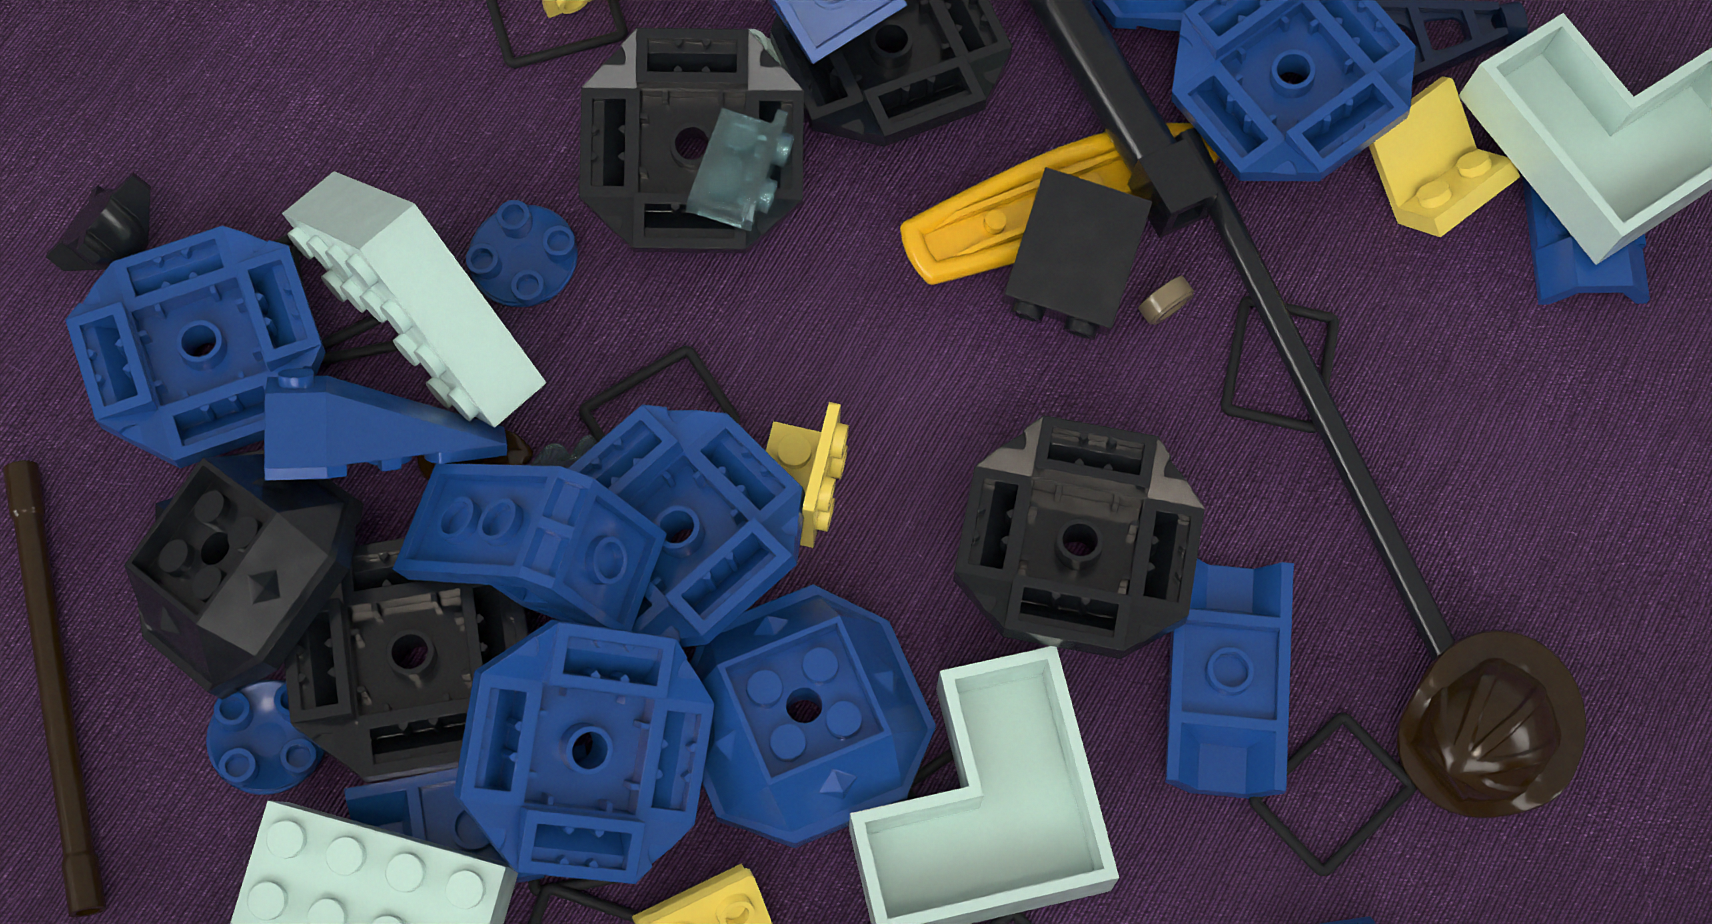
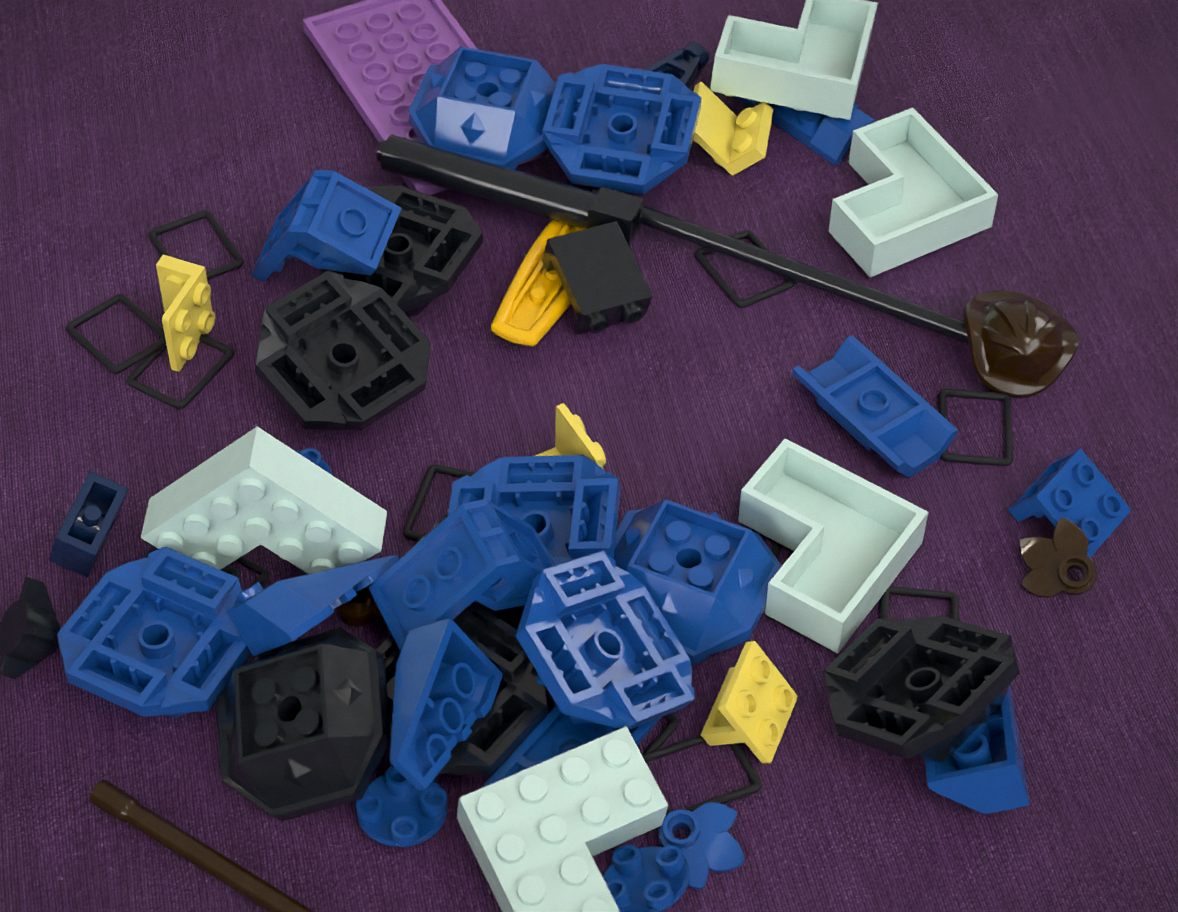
camera: 40 degrees left, 20 degrees down
clear light blue bracket [686,108,794,231] -> none
black piece [953,415,1205,659] -> none
dark tan tile [1138,275,1194,325] -> none
none -> dark blue brick [49,471,129,577]
none -> blue wedge [390,618,503,791]
none -> light aqua piece [828,108,998,277]

